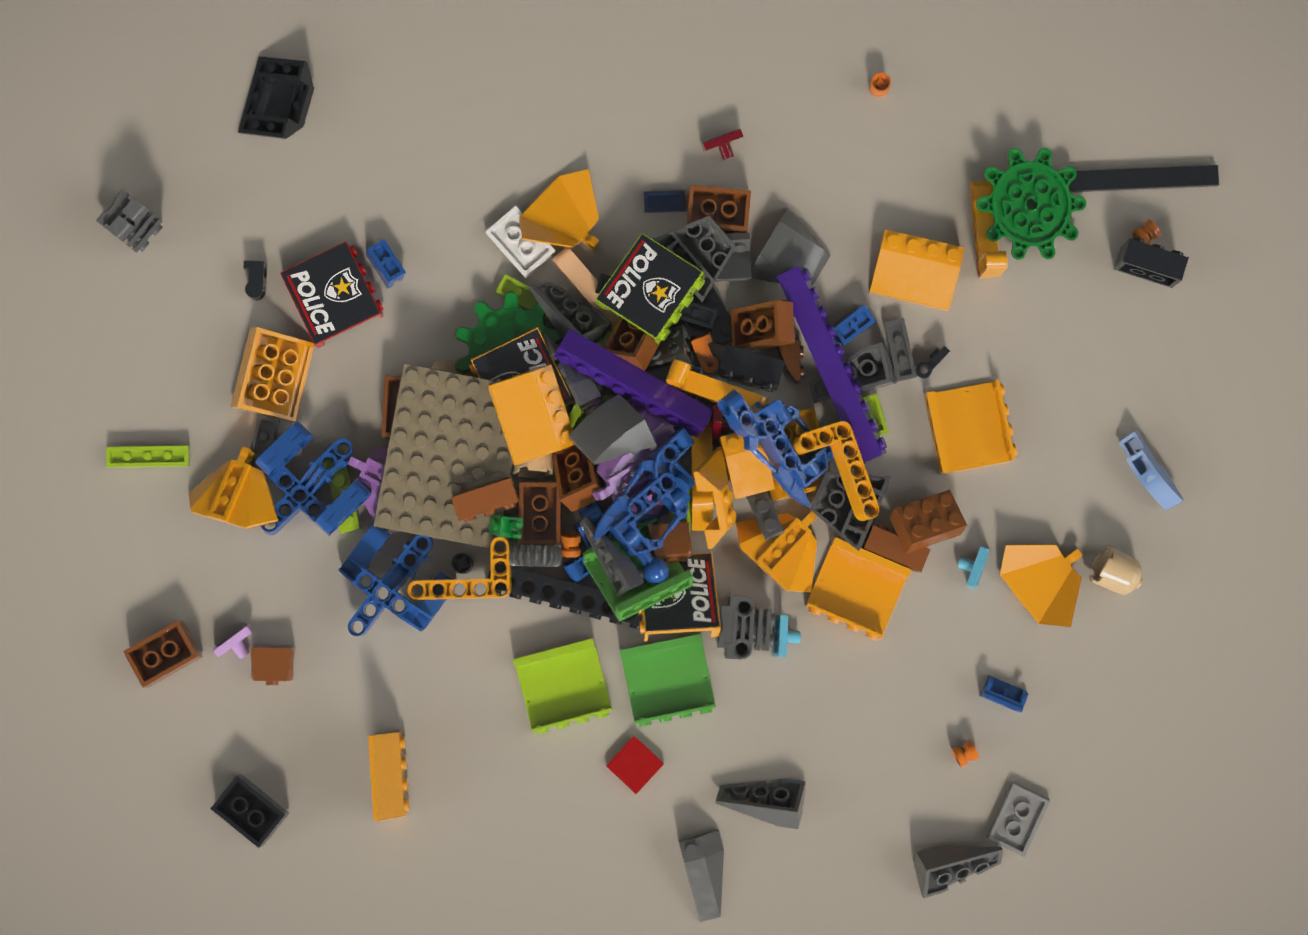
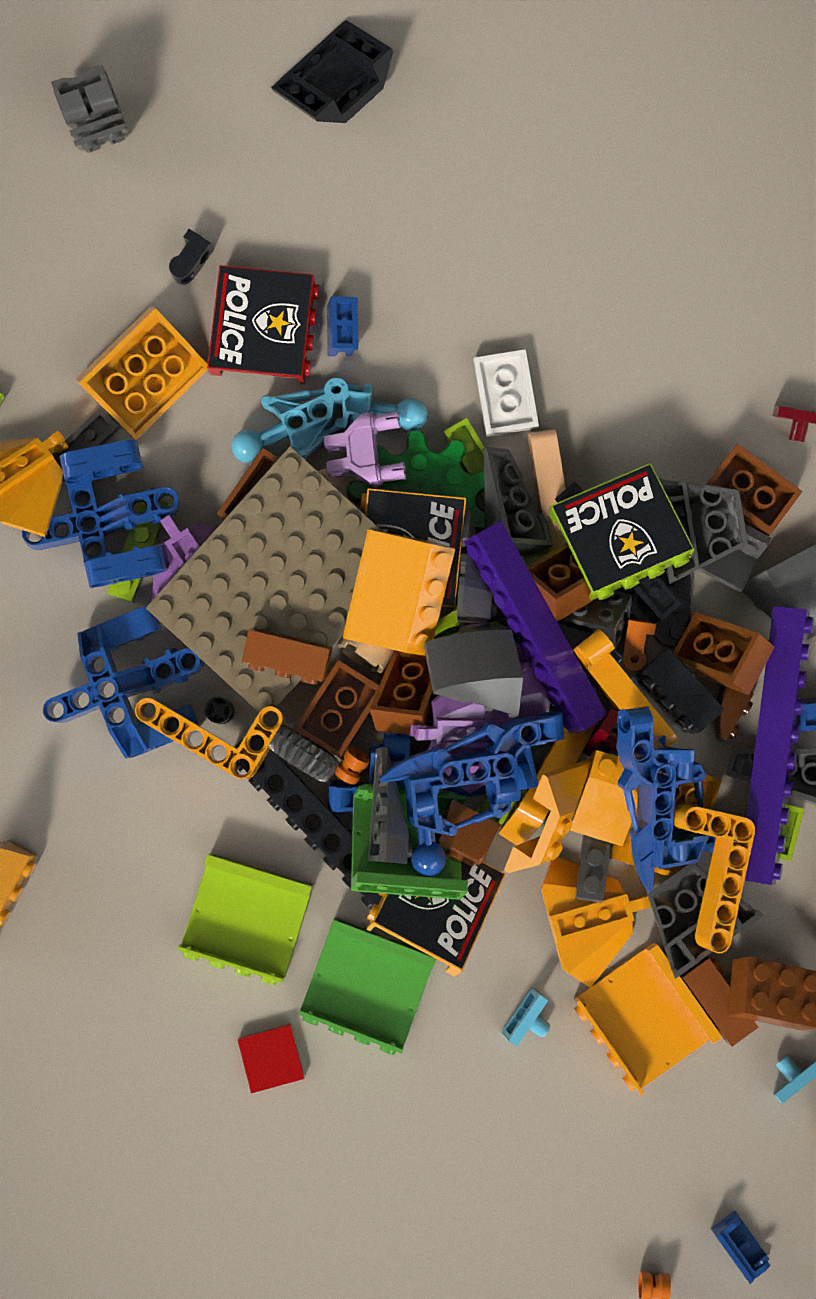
camera: 35 degrees right, 0 degrees up
green brick [488,513,523,539] -> none
light orange panel [519,169,600,251] -> none
dark blue tile [644,190,685,213] -> none
dark grey wedge [679,830,724,923] -> none
dark grey wedge [716,779,806,829] -> none
dark grey piece [718,596,775,660] -> none
none -> medium azure piece [231,378,428,463]
none -> lavender connector [324,411,407,488]

